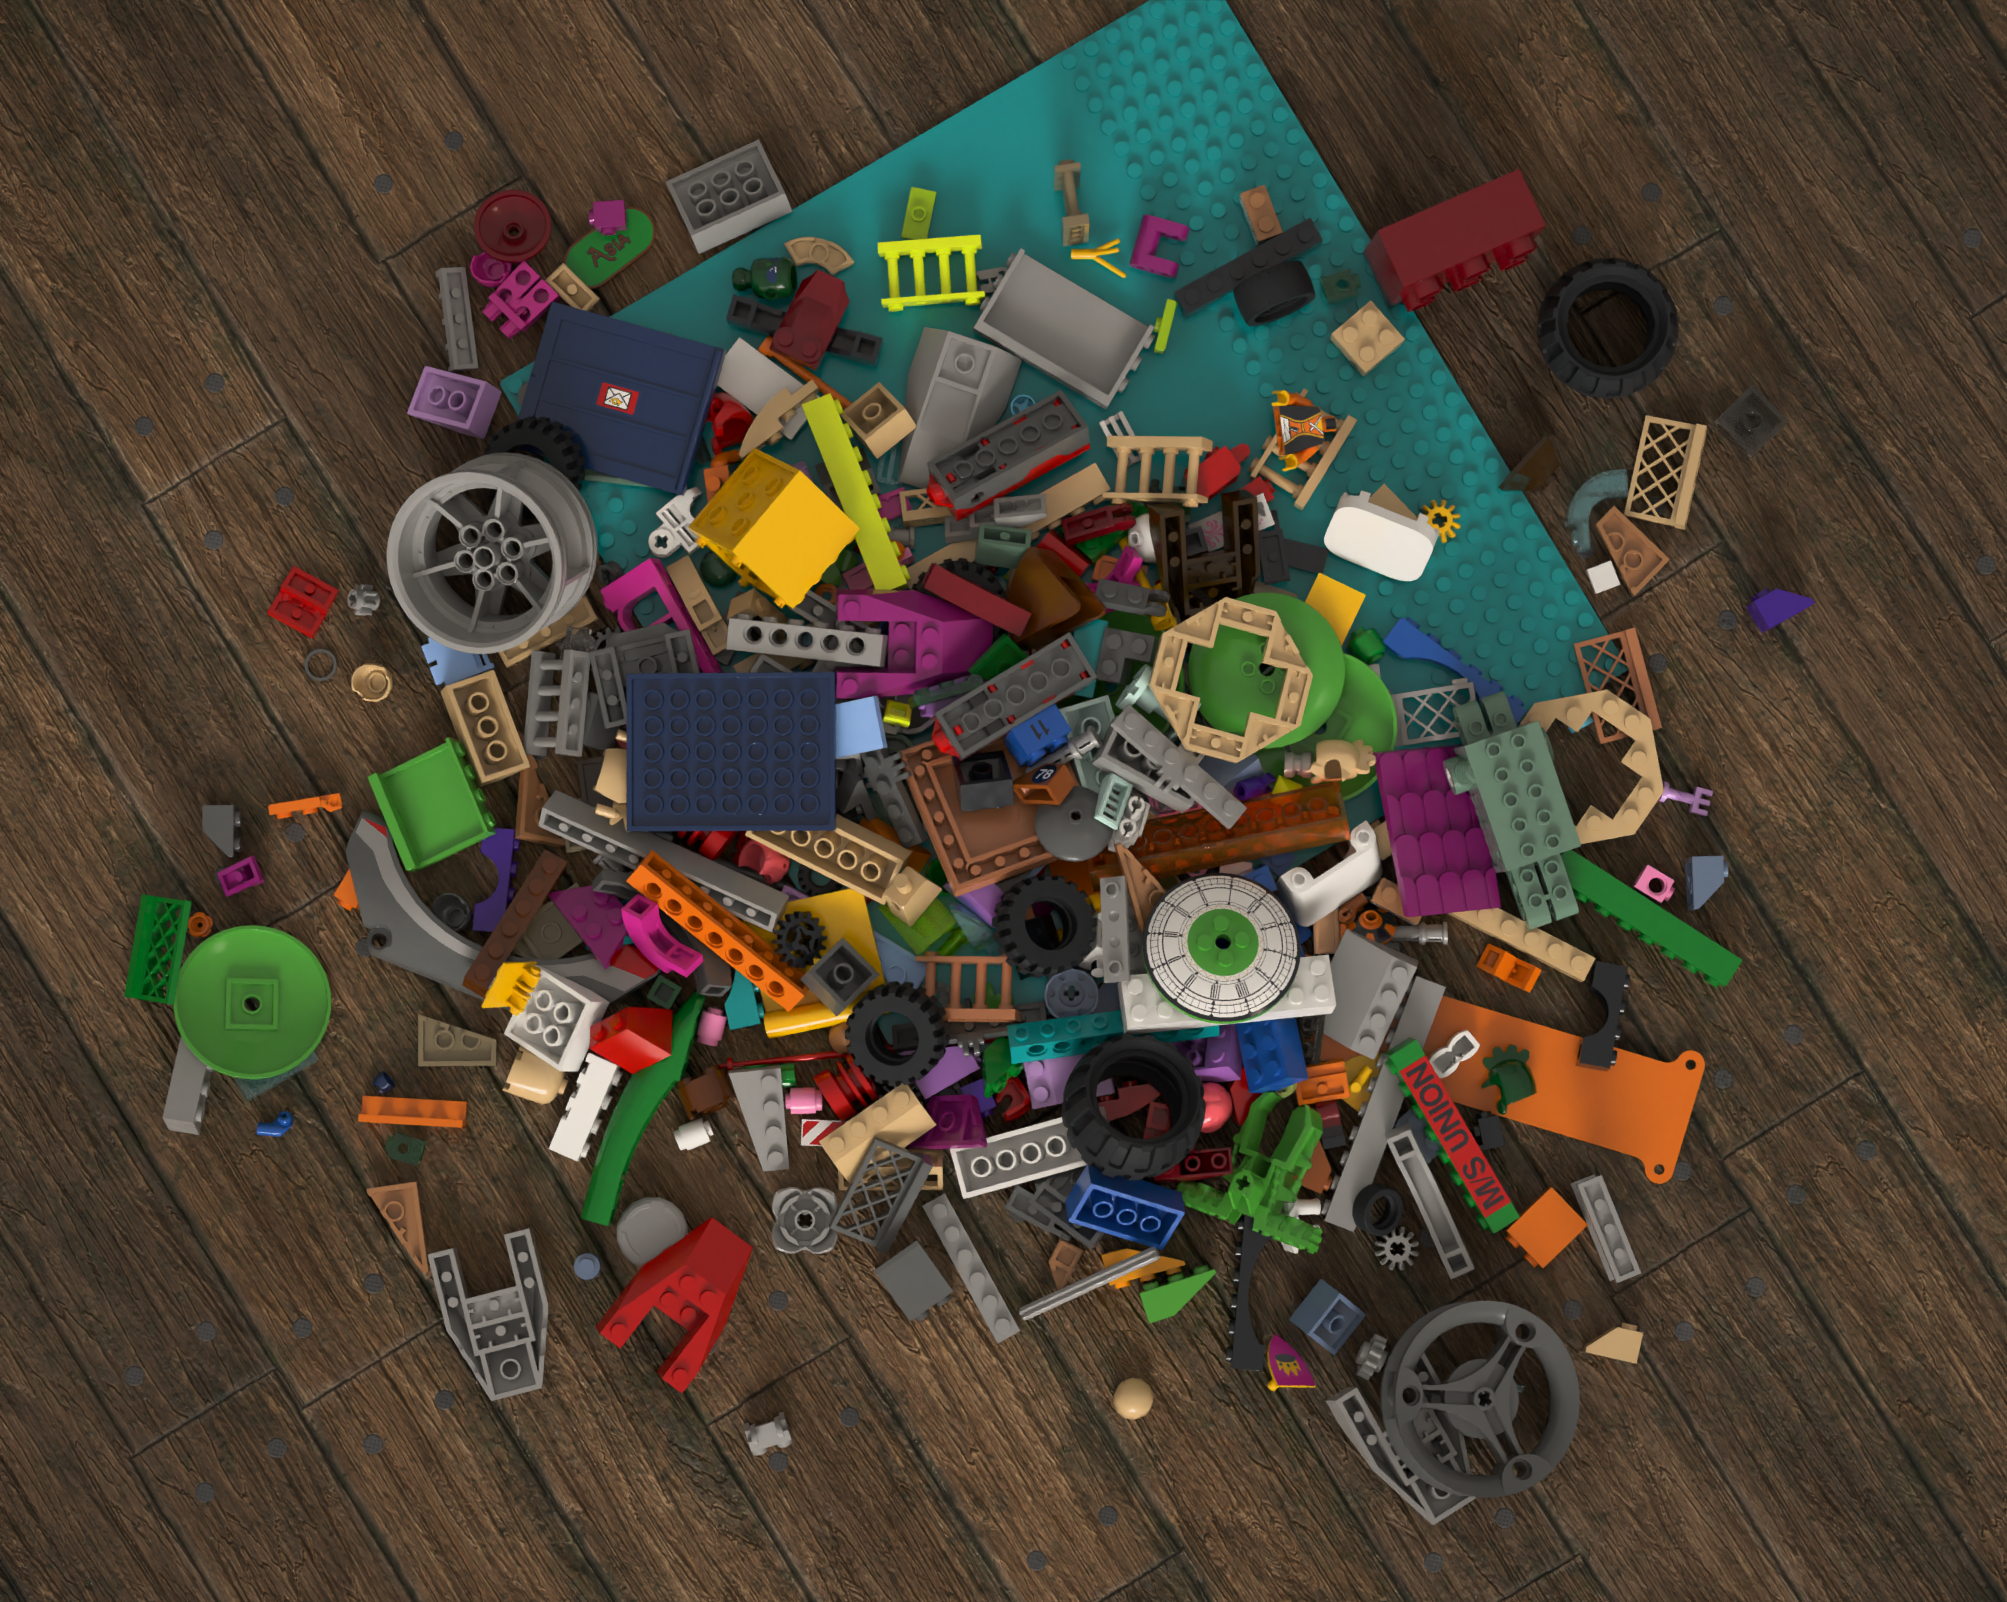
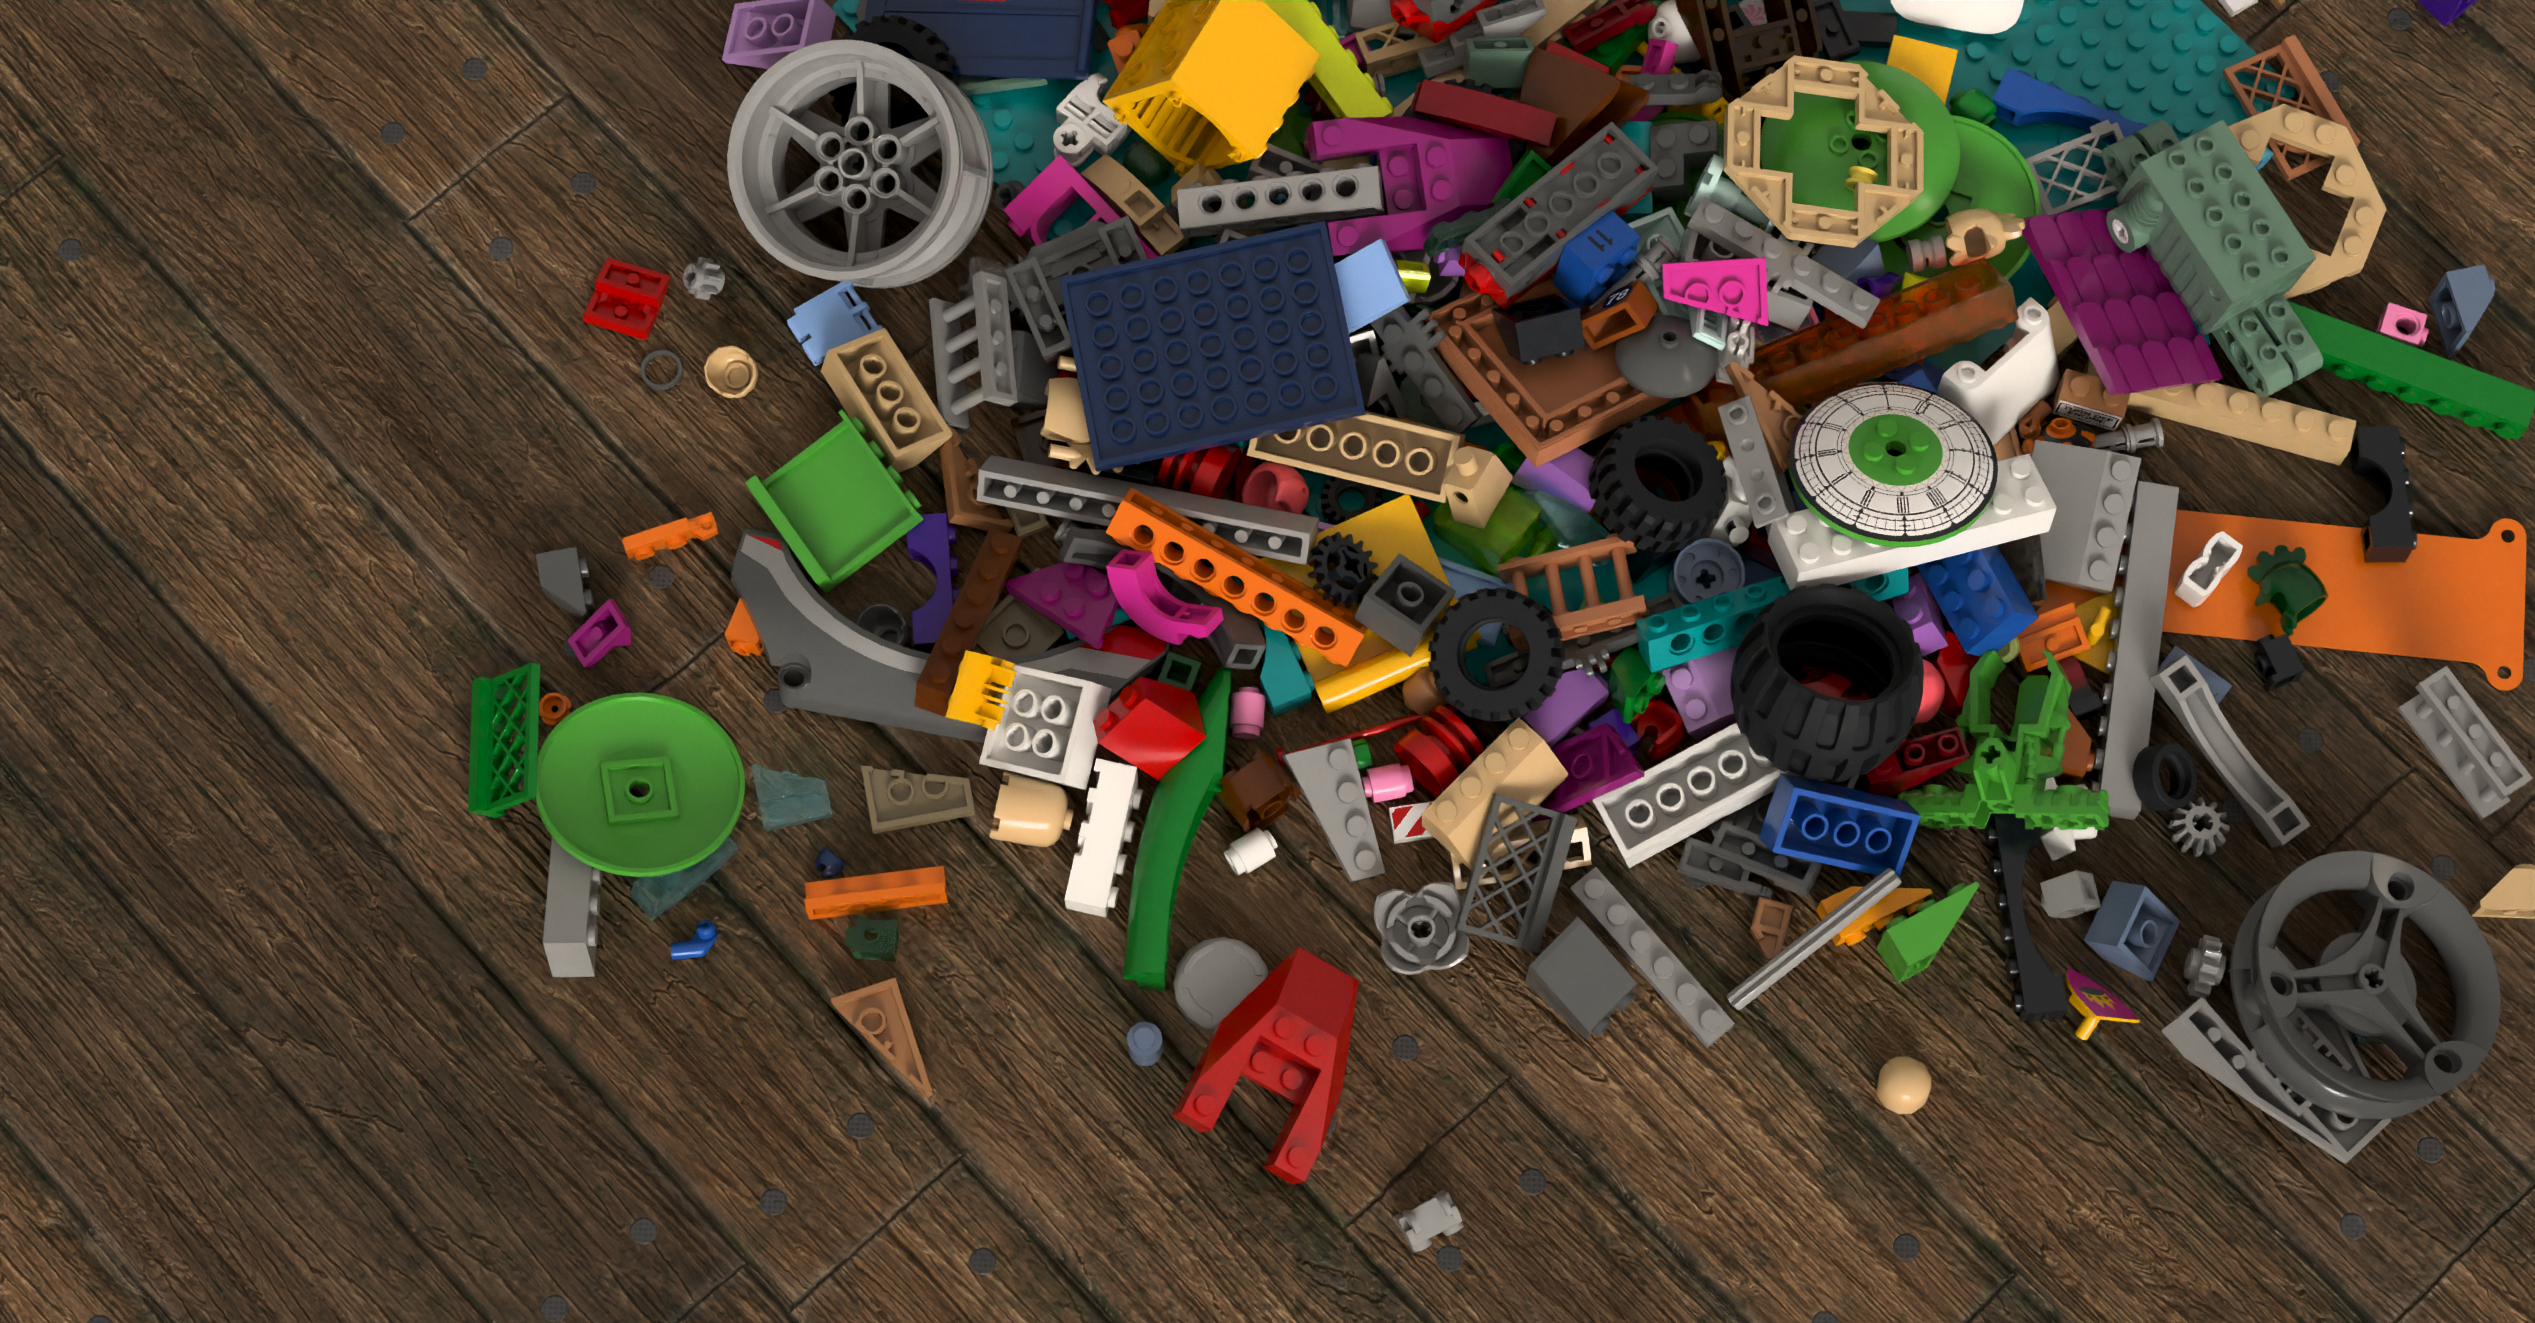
camera: 15 degrees left, 15 degrees down
light grey wedge [428,1228,549,1401] -> none
tan tile [498,596,598,668] -> none
brick [1384,1037,1520,1234] -> none
orange slope [1476,943,1542,993] -> none
orange brick [1504,1187,1588,1268] -> none
lavender hinge [1658,781,1713,817] -> none
none -> clear light blue wing [751,764,833,832]
none -> dark pink wing [1661,257,1768,326]
none -> light yellow bush [1845,166,1878,191]
none -> light grey brick [2040,870,2101,920]

